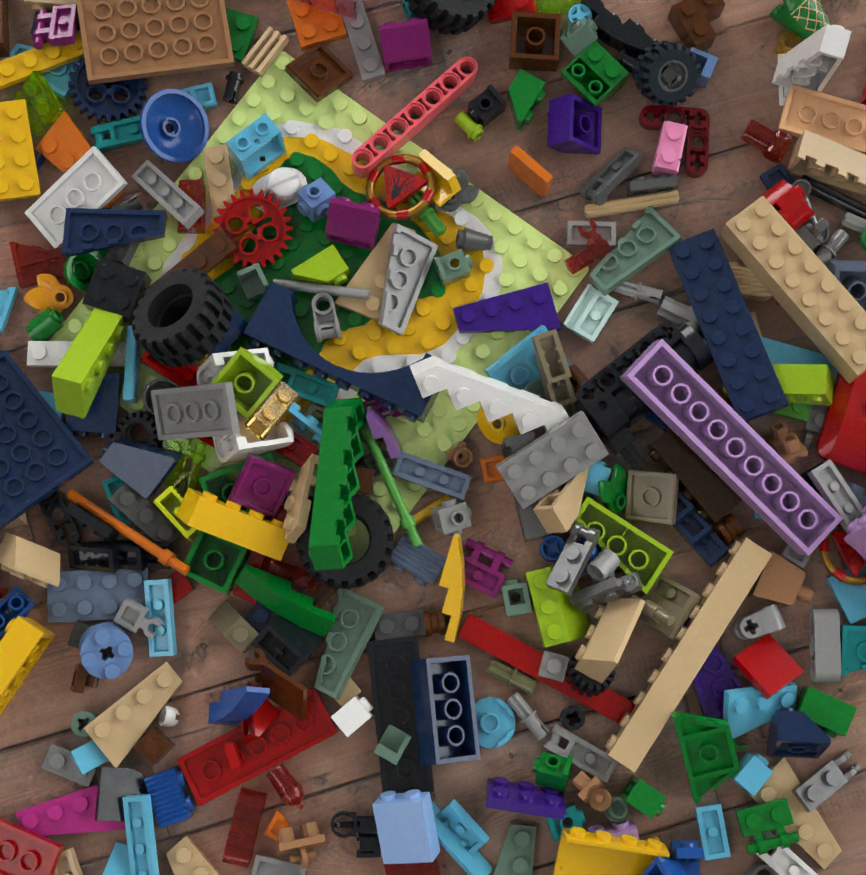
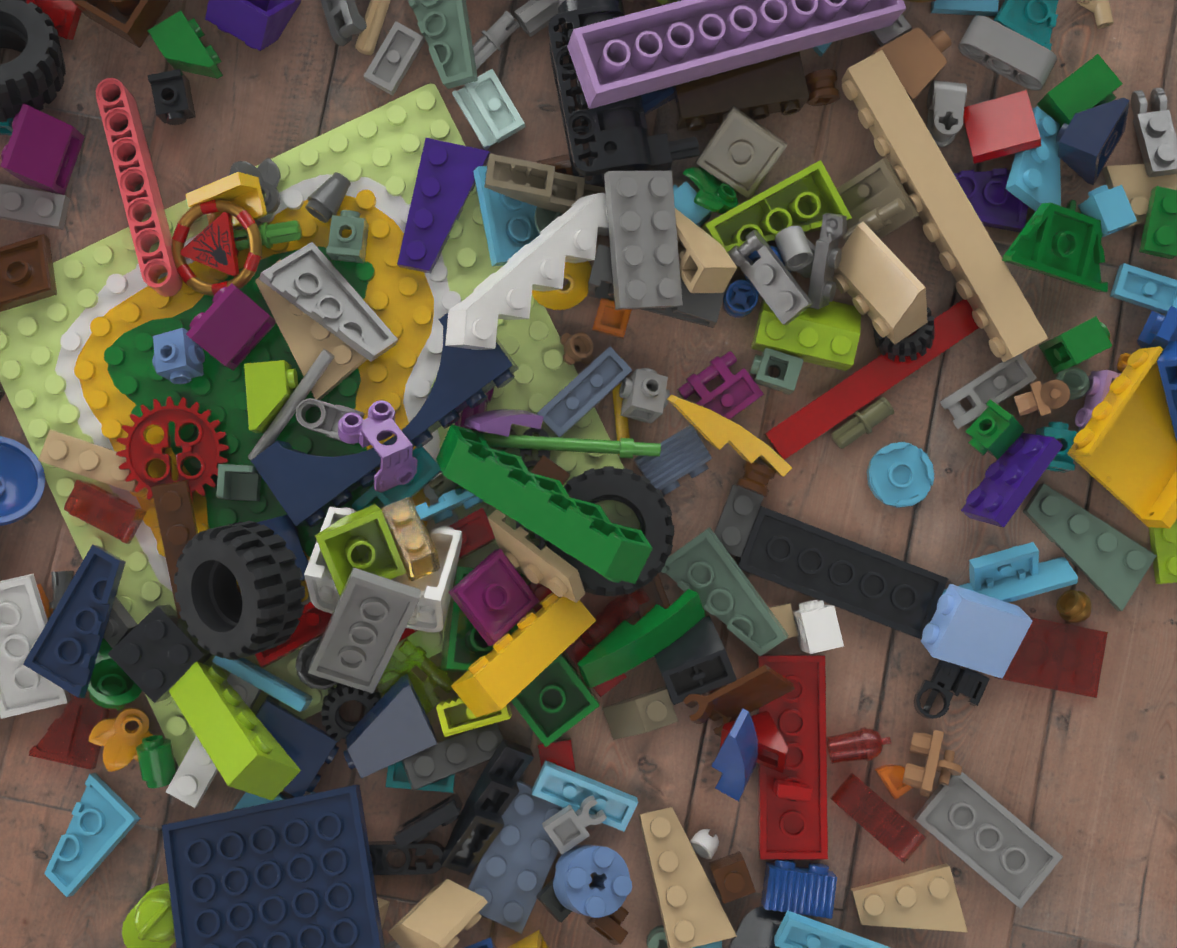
camera: 60 degrees left, 5 degrees up
orange bar [67,489,190,576] -> none
light grey plate [131,159,205,230] -> none
medium azure window [226,113,286,181] -> none
dark blue plate [244,602,278,632] -> none
white piece [252,167,307,212] -> none
sand green panel [374,724,412,765] -> none
dark blue brick [410,655,481,765] -> none
lime pin [454,111,484,142] -> none
orange tile [508,146,553,199] -> none
light grey axle [508,692,550,741] -> none
light grey plate [538,650,569,682] -> none
black bush [560,706,585,730] -> none
clear red bar [564,219,610,275] -> none
dark blue slope [672,490,729,568] -> none
none -> medium lavender piece [338,400,417,493]

